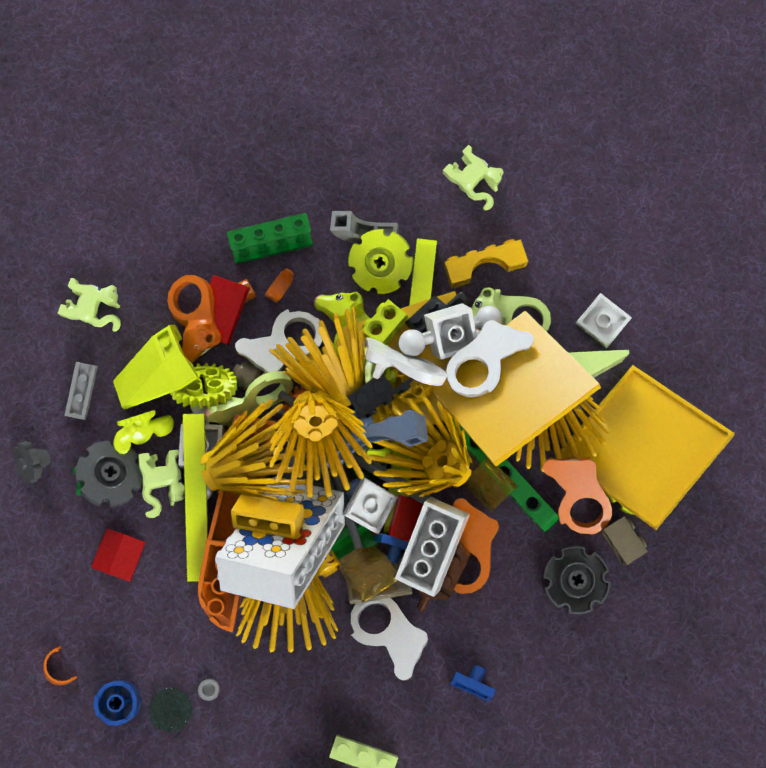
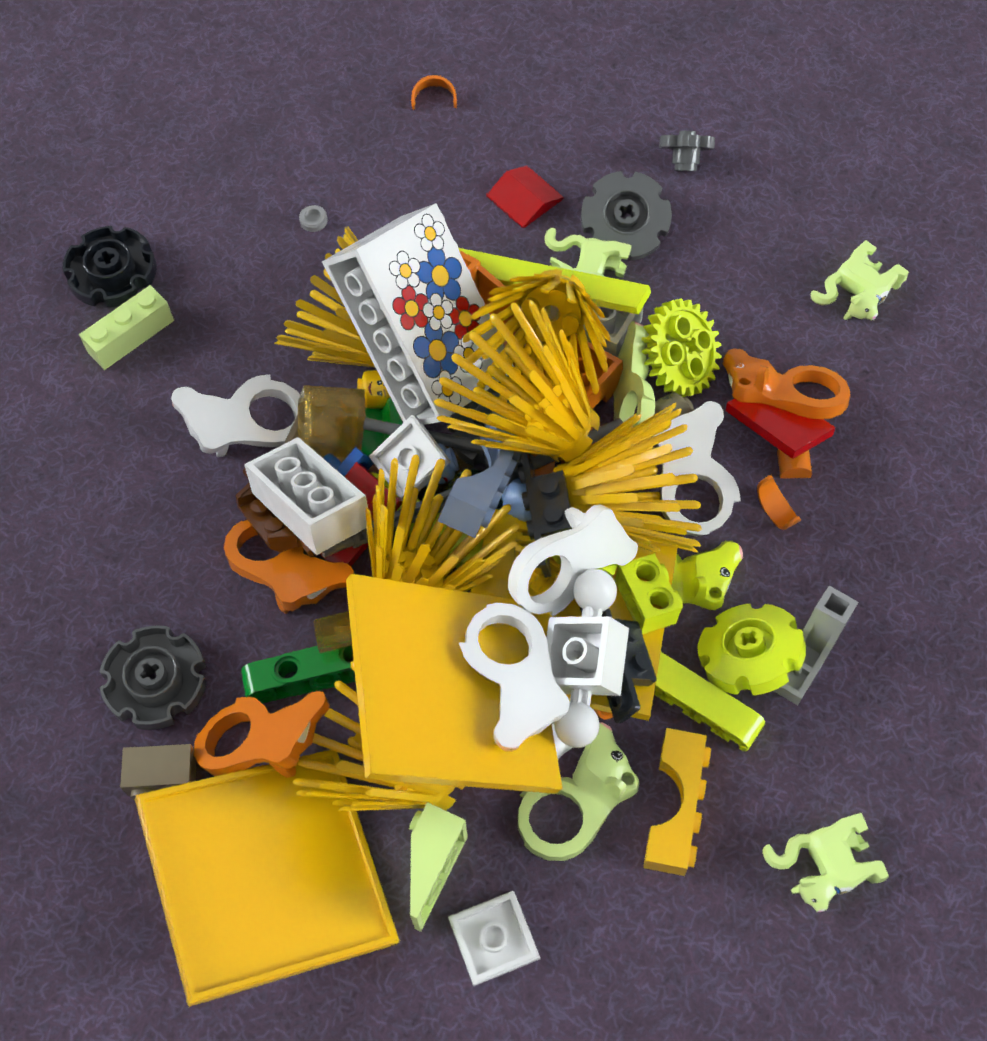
camera: 125 degrees right, 15 degrees down
light grey hinge [64,362,98,420] -> none
blue brick [93,680,142,726] -> none
neon yellow wedge [113,325,198,410] -> none
neon yellow animal [113,410,174,454] -> none
tile [149,688,192,732] -> none
green fence [227,213,313,265] -> none
yellow brick [231,494,305,539] -> none
blue tile [450,665,496,702] -> none

